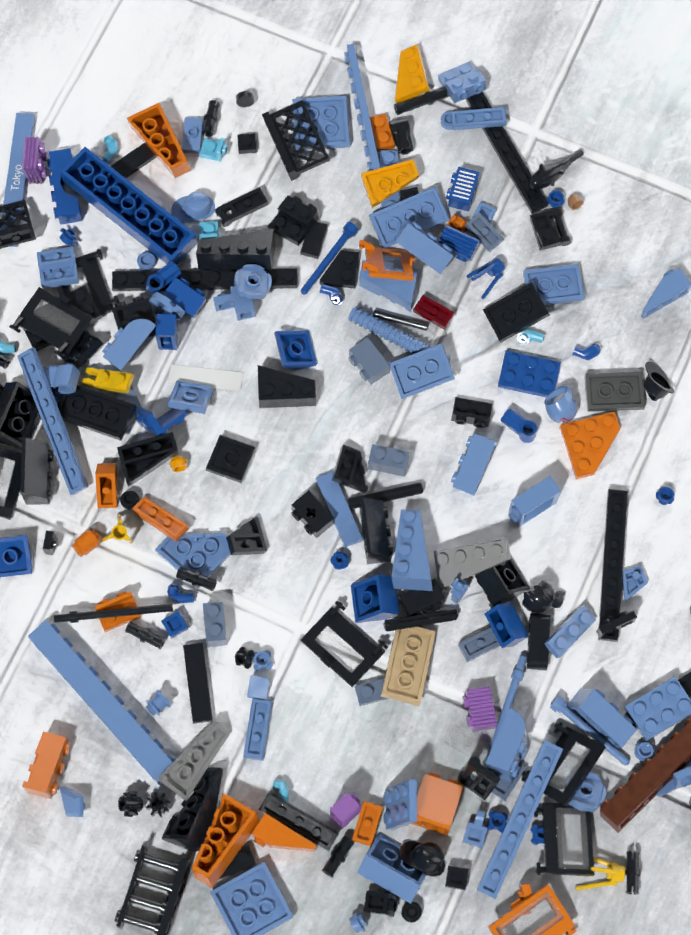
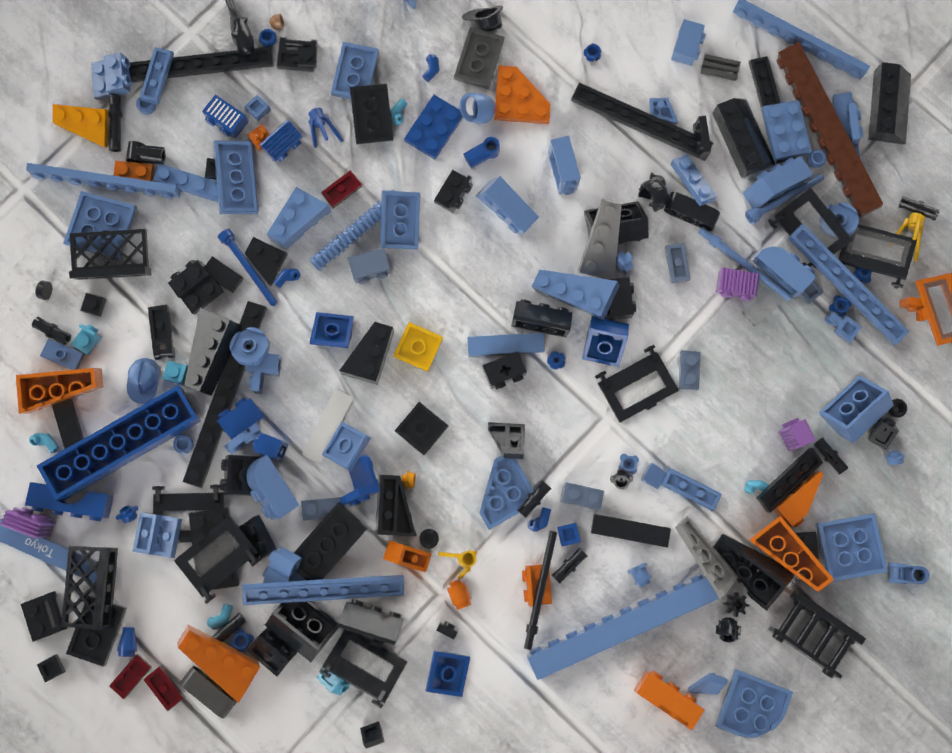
camera: 75 degrees left, 10 degrees up
yellow hinge [81,367,134,393] -> none
orange tile [132,496,189,542] -> none
blue piece [145,261,182,294] -> none
black wing [332,444,368,493] -> none
black axle [348,483,423,509] -> none
orange plate [352,801,383,847] -> none
orange piece [359,240,415,281] -> none
light orange wing [361,159,419,208] -> none
sand blue brick [368,444,410,477] -> none
black bar [373,310,428,331] -> none
tan plate [381,627,436,706] -> none
black axle [383,609,458,632] -> none
medium blue plate [383,779,417,830] -> none
medium blue wedge [394,219,454,274] -> none
black piece [399,841,445,877] -> none
orange slope [412,773,463,836] -> none
black plate [445,866,469,890] -> none
black plate [458,756,501,800] -> none
sand blue plate [465,213,504,253] -> none
blue brick [484,602,529,648] -> none
none -> yellow plate [393,322,444,372]
none -> black slope [712,98,776,178]
none -> medium blue plate [715,669,793,738]

